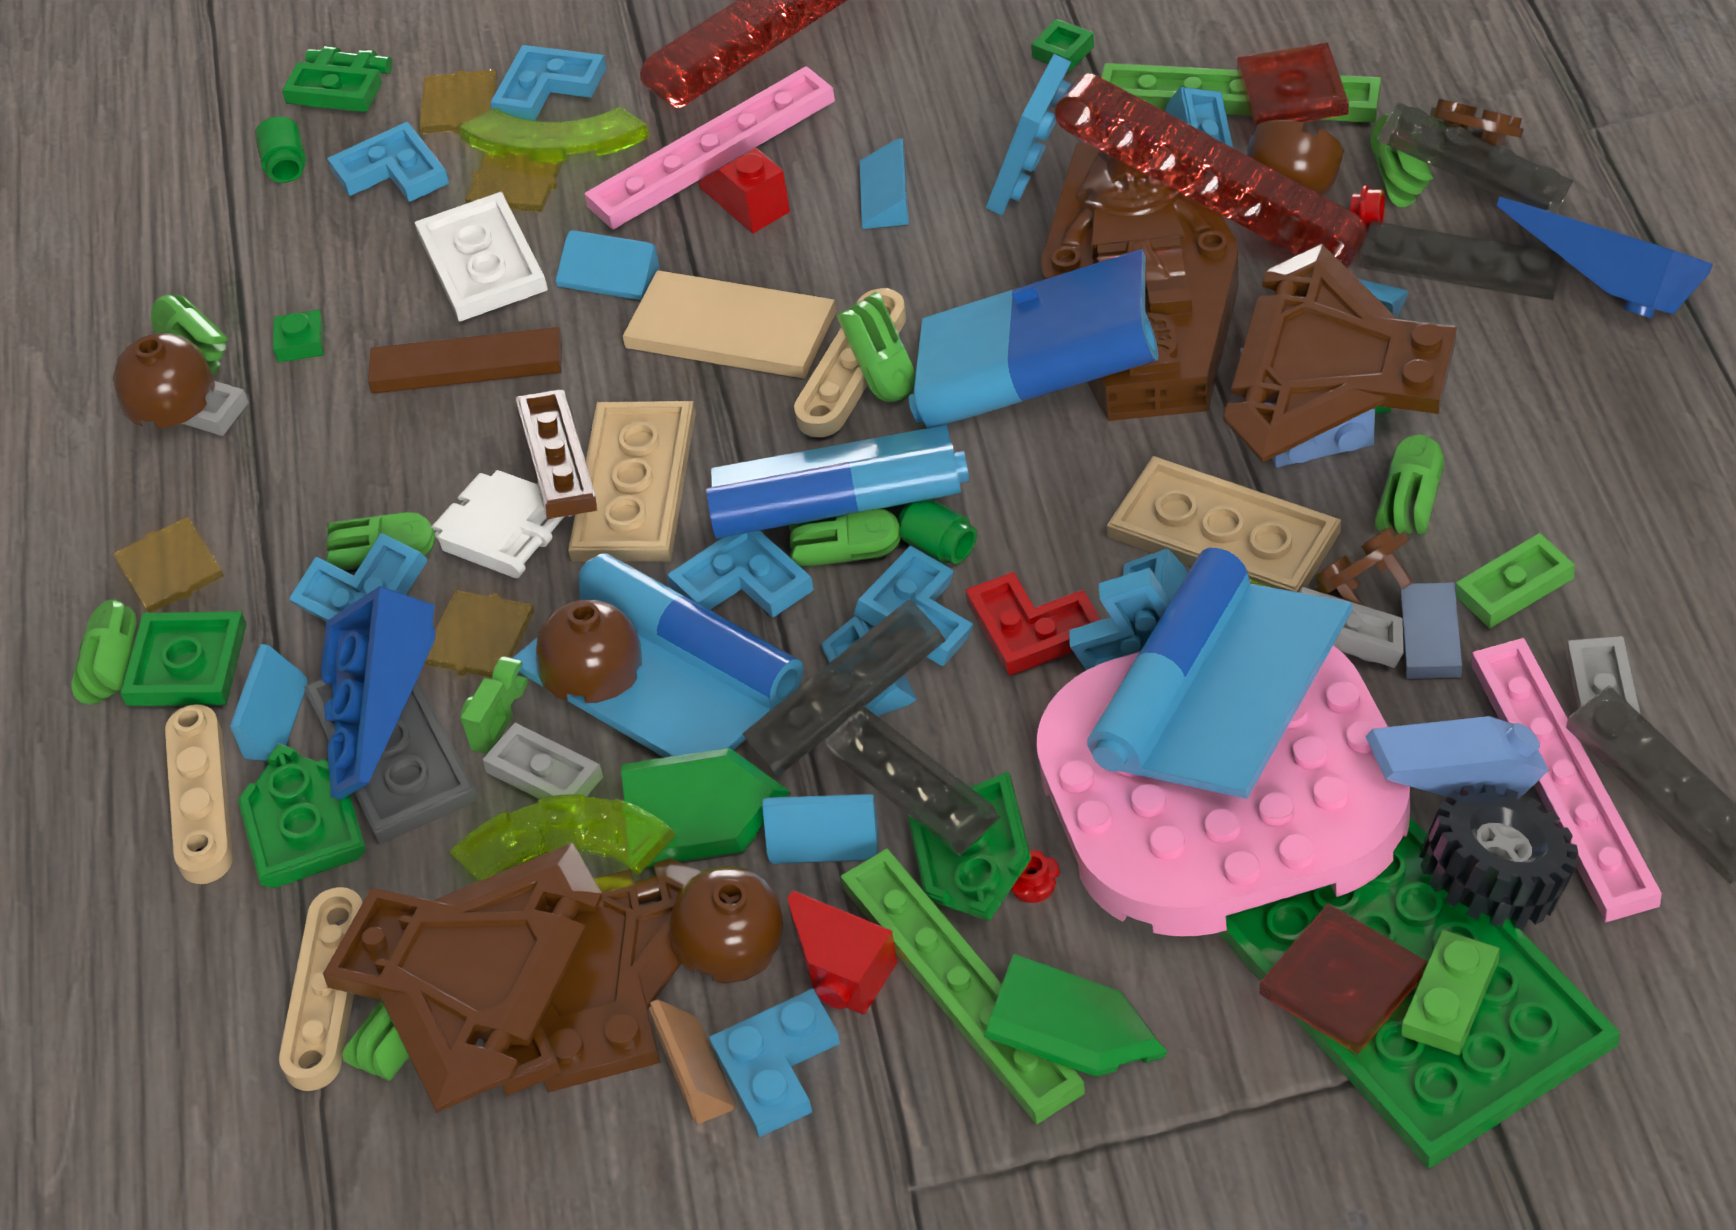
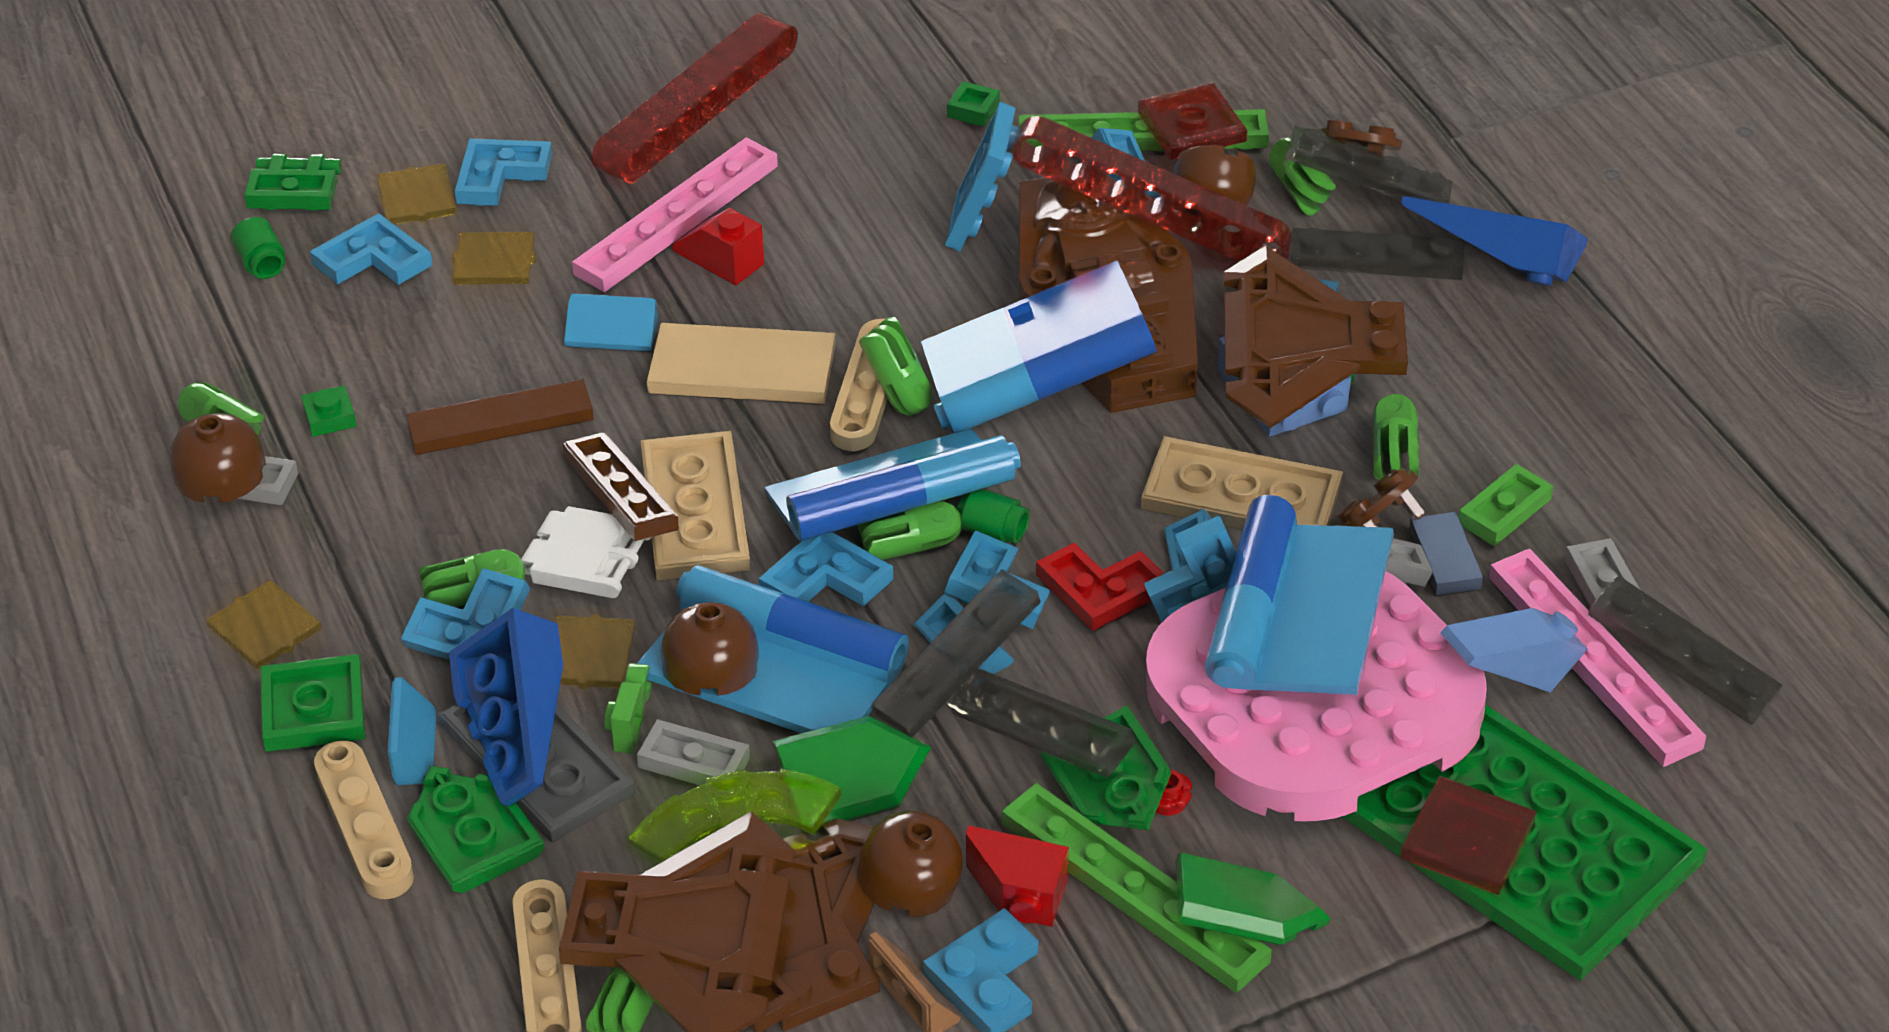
camera: 20 degrees left, 5 degrees down
bright green arm [71,599,137,705] -> none
white plate [415,191,548,322] -> none
clear neon green tile [459,107,649,162] -> none
dark azure slope [762,794,879,864] -> none
dark azure slope [859,138,909,229] -> none
red plate [1350,185,1385,232] -> none
bright green plate [1402,930,1500,1055] -> none
black wheel [1419,785,1578,928] -> none

